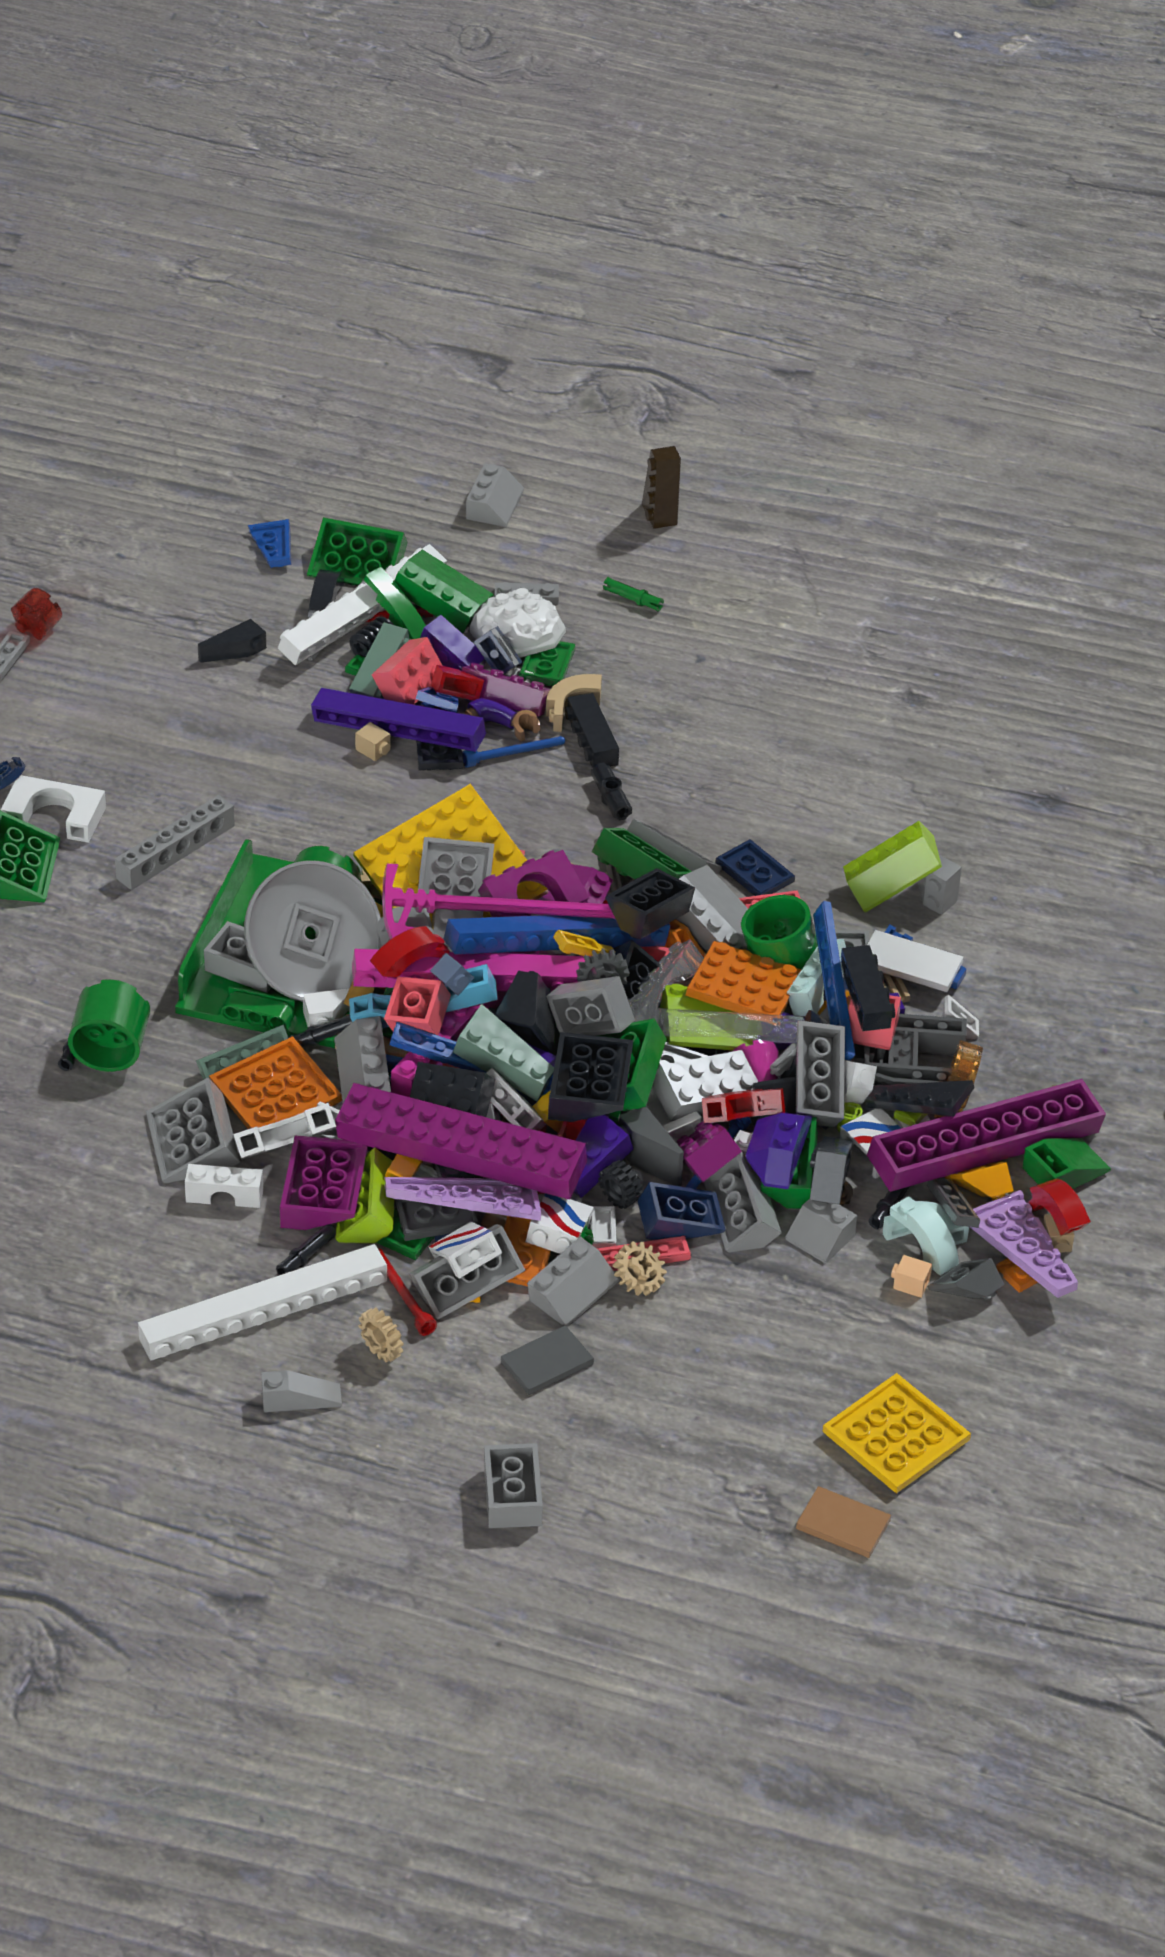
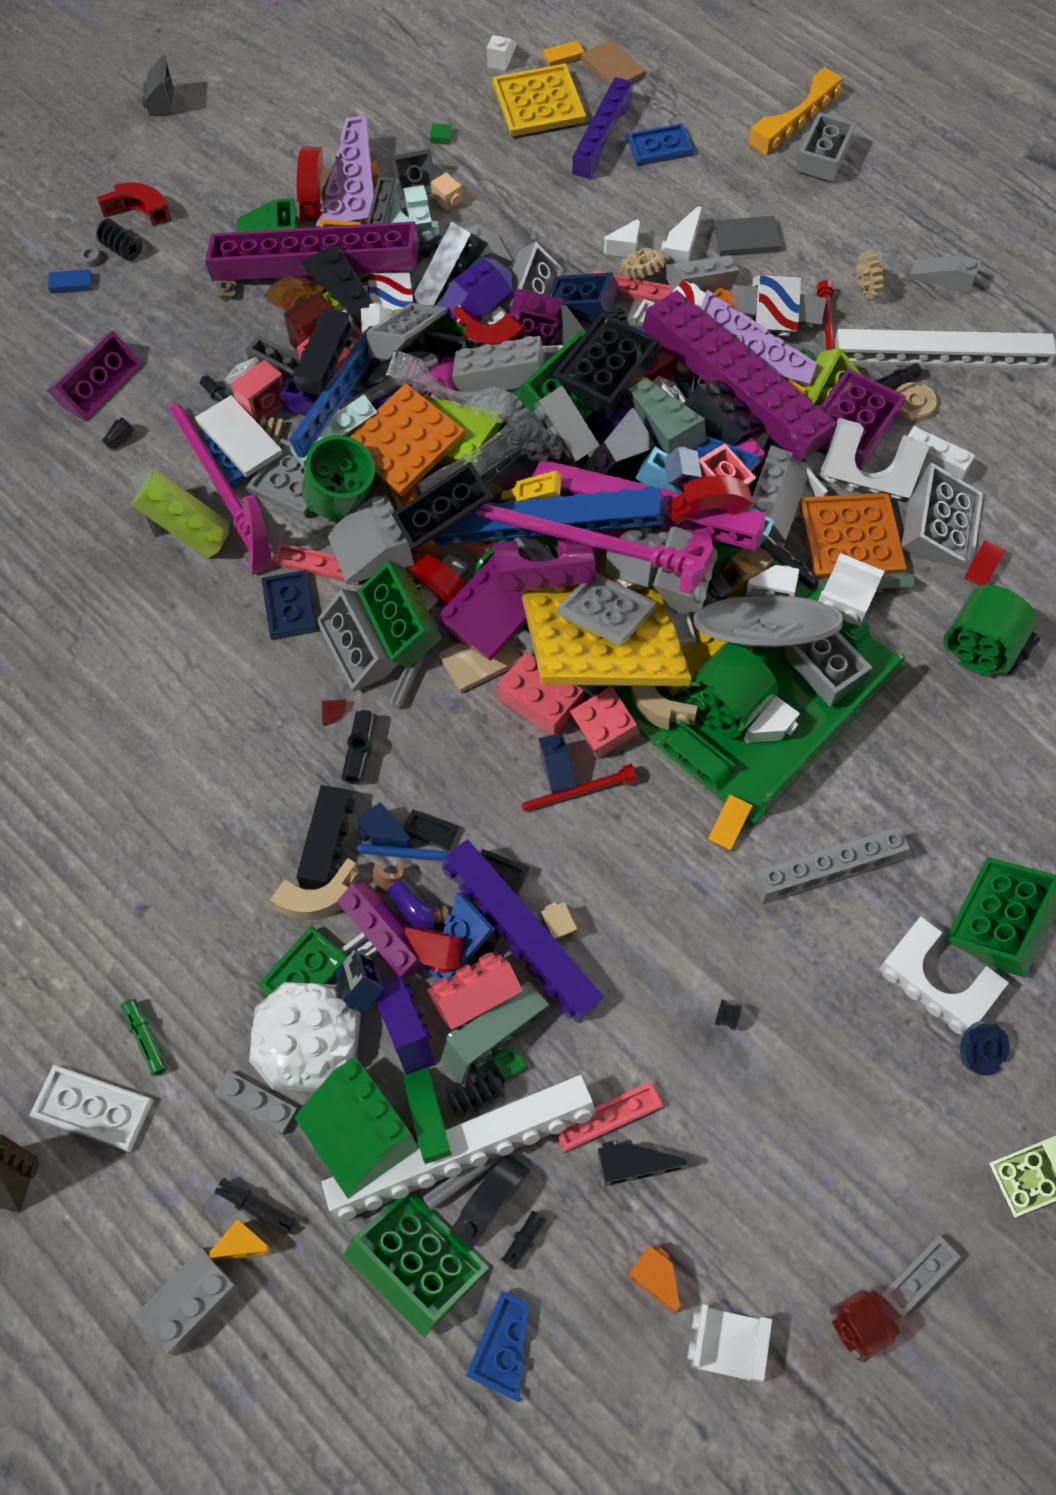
camera: 150 degrees left, 20 degrees up
none -> white tile [29,1065,153,1153]
none -> magenta slope [46,330,143,421]
none -> black cone [101,417,134,450]
none -> dark pink piece [169,402,273,574]
none -> black axle [199,375,229,403]
none -> light orange slope [210,1219,272,1261]
none -> black pin [215,1178,296,1236]
none -> coral brick [231,360,284,424]
none -> clear red brick [283,291,335,350]
none -> clear red tile [322,699,347,726]
none -> dark blue slope [356,802,412,848]
none -> black tile [403,809,458,851]
none -> green tile [430,123,452,144]
none -> white slope [487,35,516,71]
none -> black pin [500,1210,547,1270]
none -> light orange tile [542,40,584,66]
none -> coral tile [556,1081,663,1153]
none -> dark purple arch [572,77,633,180]
none -> white slope [604,219,640,257]
none -> blue tile [626,123,694,166]
none -> orange slope [627,1245,680,1314]
none -> white slope [661,207,702,264]
none -> white panel [687,1304,772,1383]
none -> light orange tile [708,795,753,851]
none -> black wheel [714,999,742,1031]
none -> light orange arch [748,67,843,155]
none -> white panel [818,553,884,626]
none -> tan tile [896,382,937,421]
none -> red slope [964,540,1006,586]

